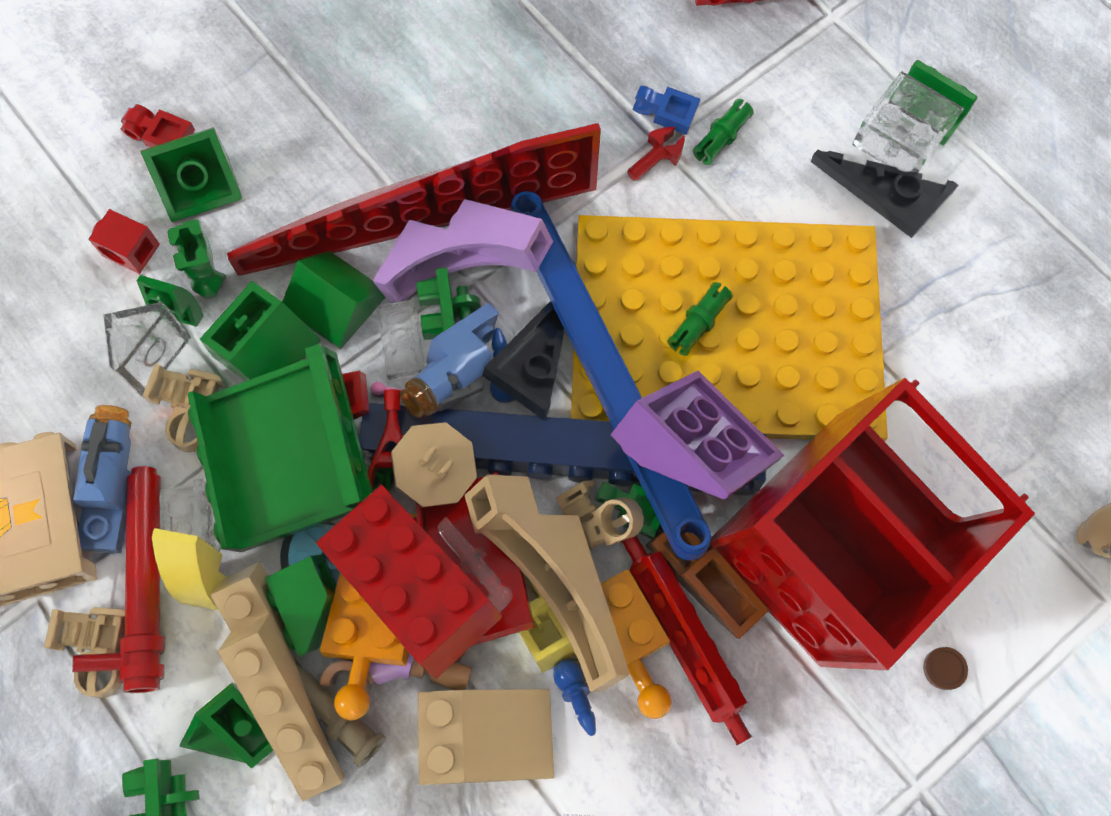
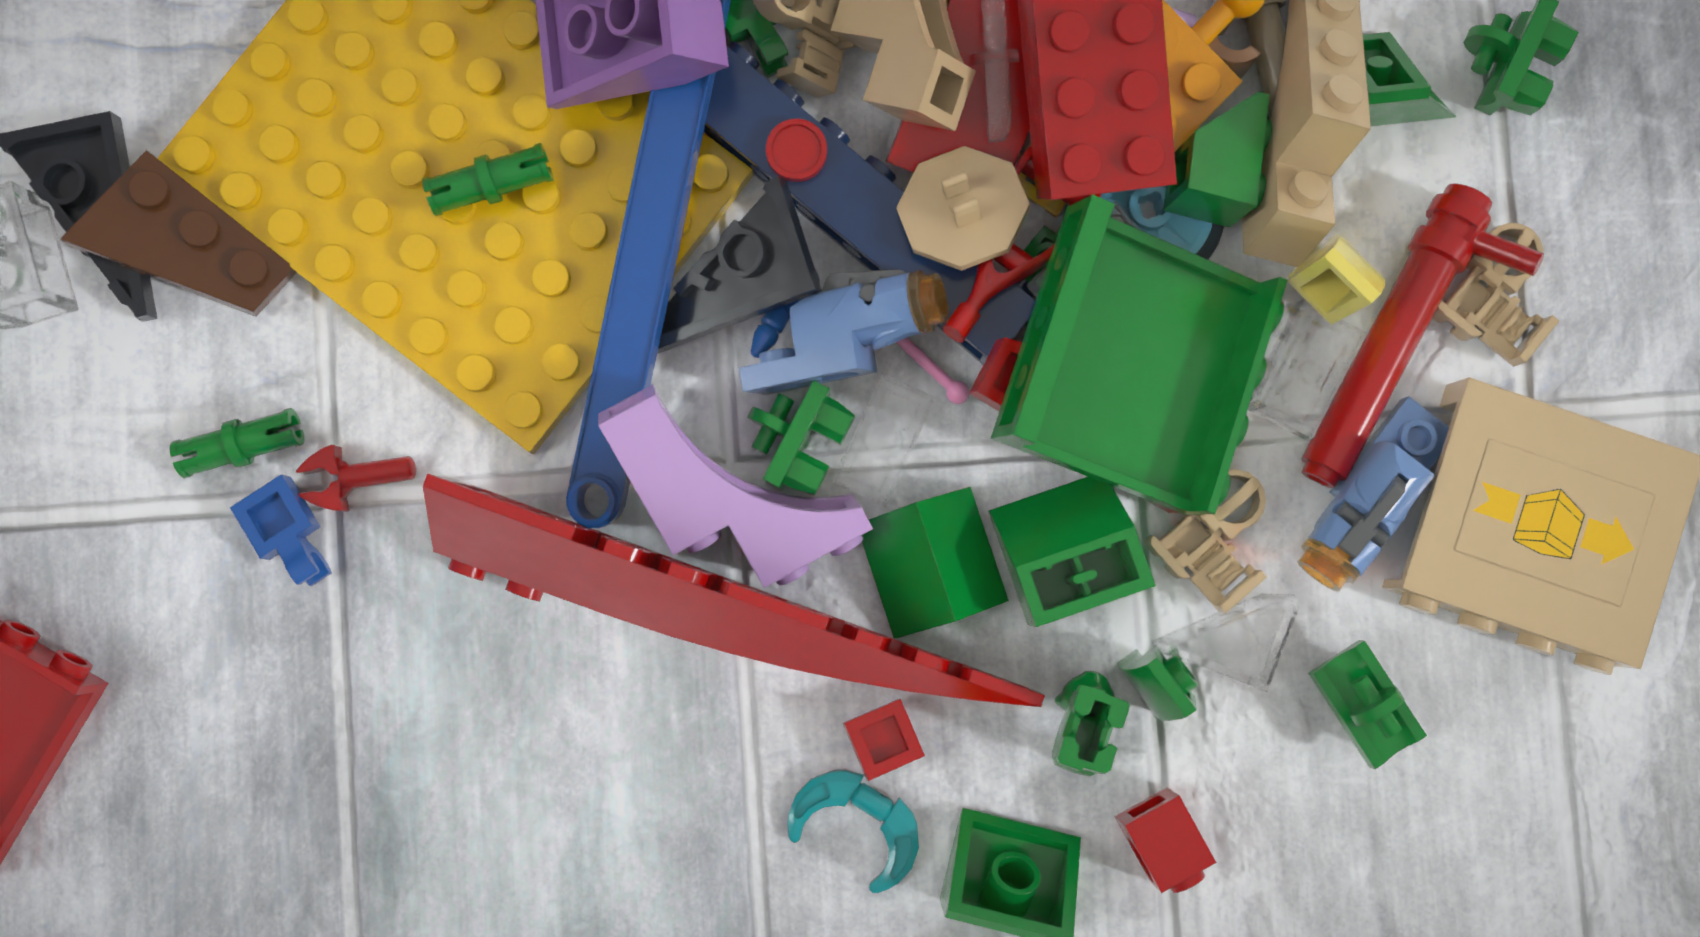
camera: 145 degrees left, 15 degrees up
none -> reddish brown wing [60,150,296,317]
none -> red piece [766,119,827,182]
none -> teal piece [787,769,919,893]
none -> red plate [843,699,925,781]
none -> green hips [1308,640,1427,769]

